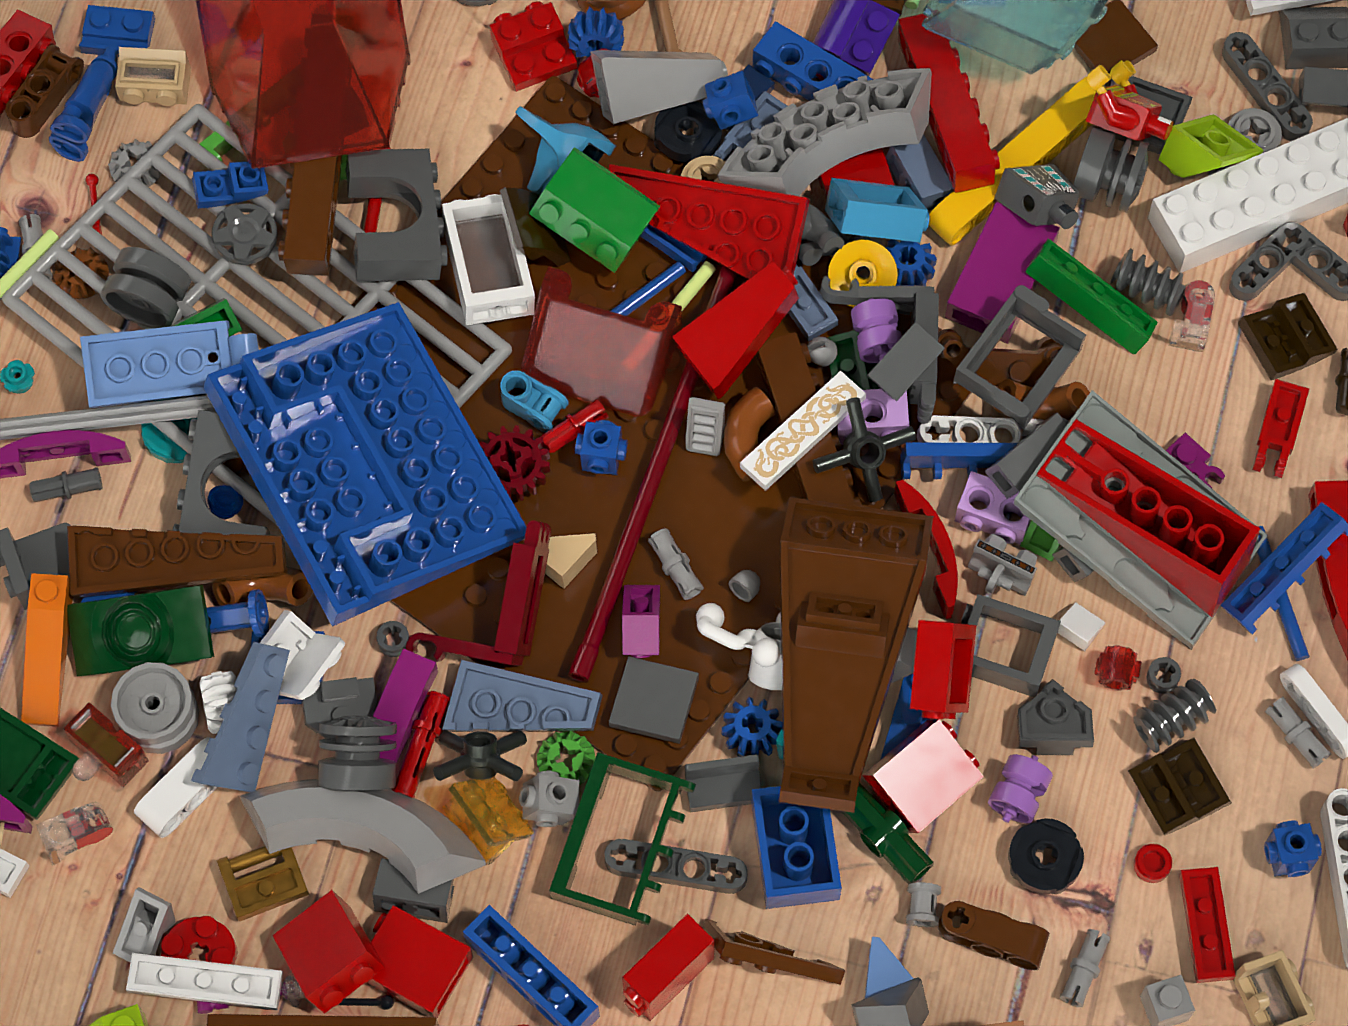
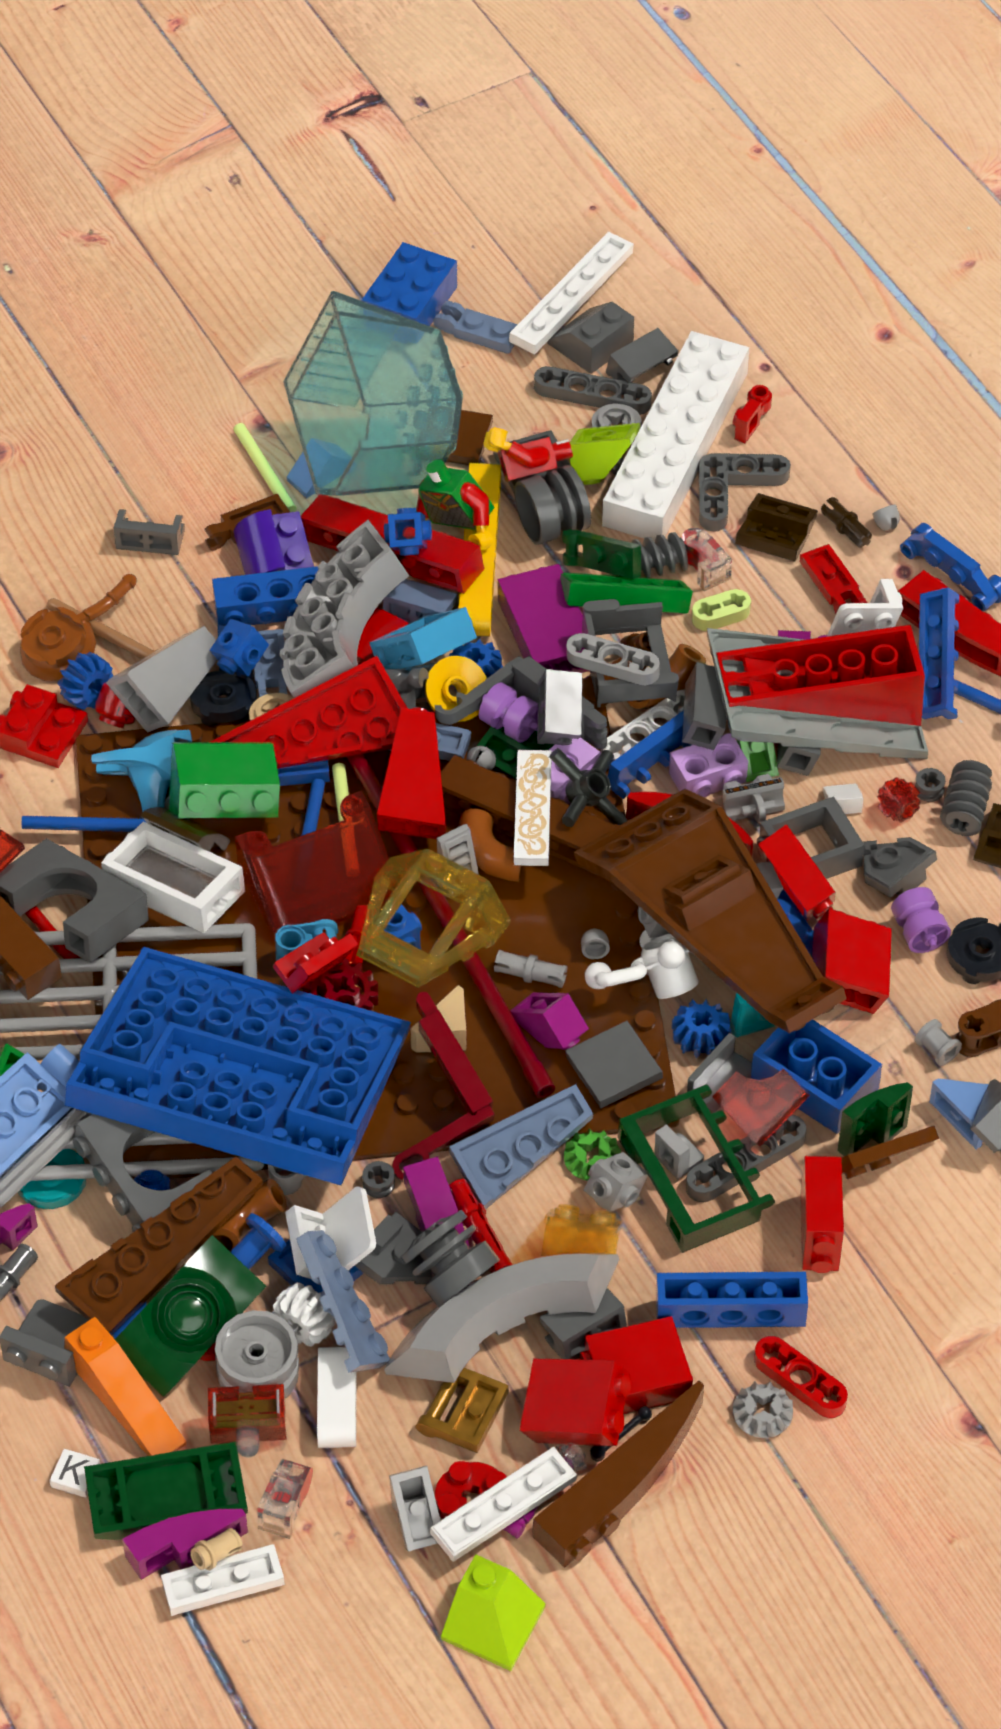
camera: 45 degrees left, 15 degrees down
pearl dark grey bar [433,730,527,781] -> none
dark green piece [841,783,934,885] -> none
dark grey torso [994,164,1079,229] -> none
none -> blue bar [21,816,147,832]
none -> red bracket [273,933,359,994]
none -> clear yellow windscreen [357,849,511,988]
none -> blue brick [384,508,432,556]
none -> torso [416,459,495,551]
none -> dark green plate [562,530,641,579]
none -> light grey beam [566,633,660,685]
none -> light grey bracket [654,1124,704,1179]
none -> yellowish green beam [692,589,751,631]
none -> clear red tile [712,1069,810,1147]
none -> white bracket [827,579,903,636]
none -> dark green slope [837,1082,913,1156]

